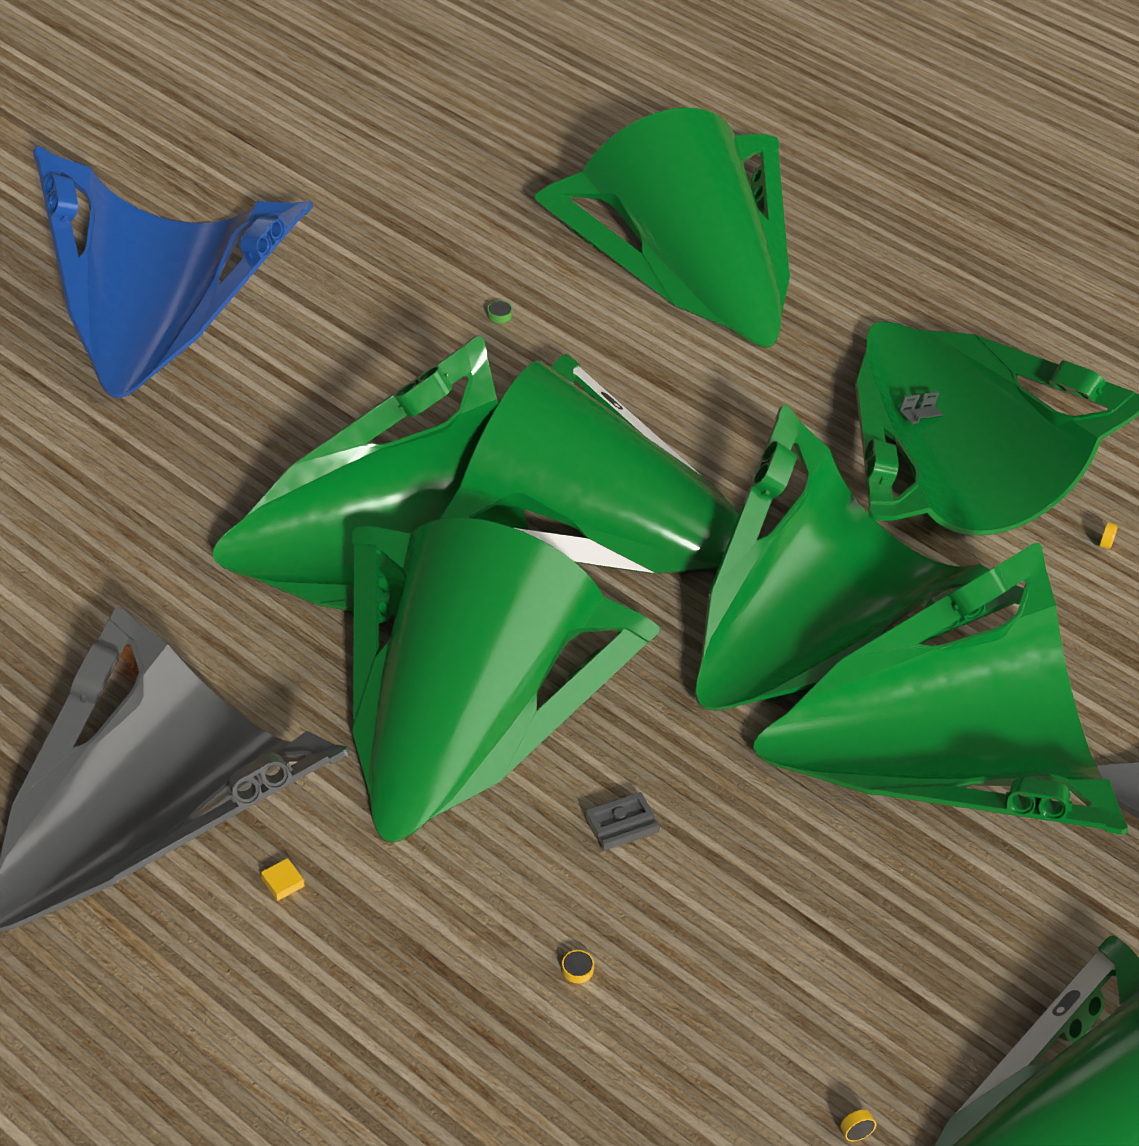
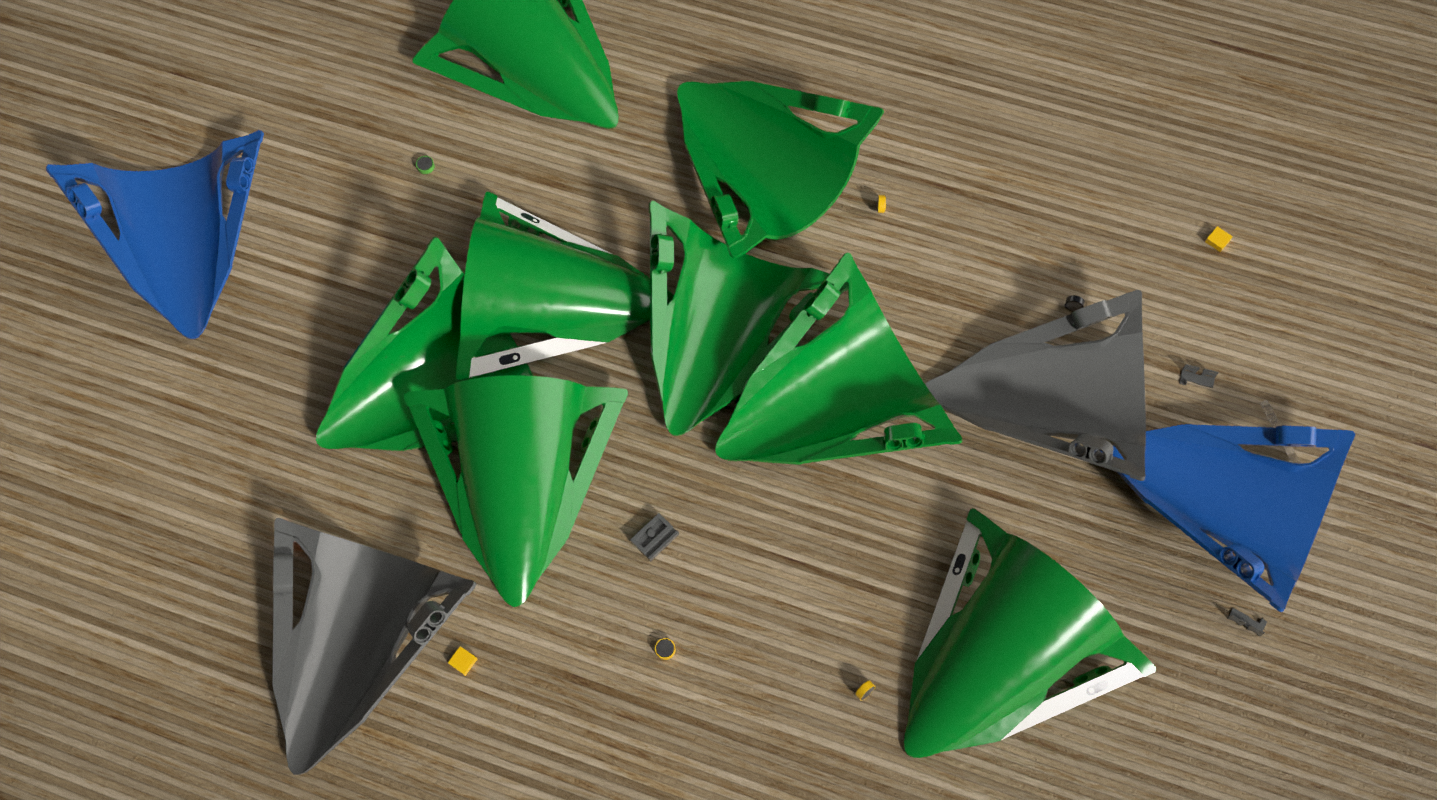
camera: 15 degrees left, 20 degrees up
dark grey piece [899,391,943,424] -> none

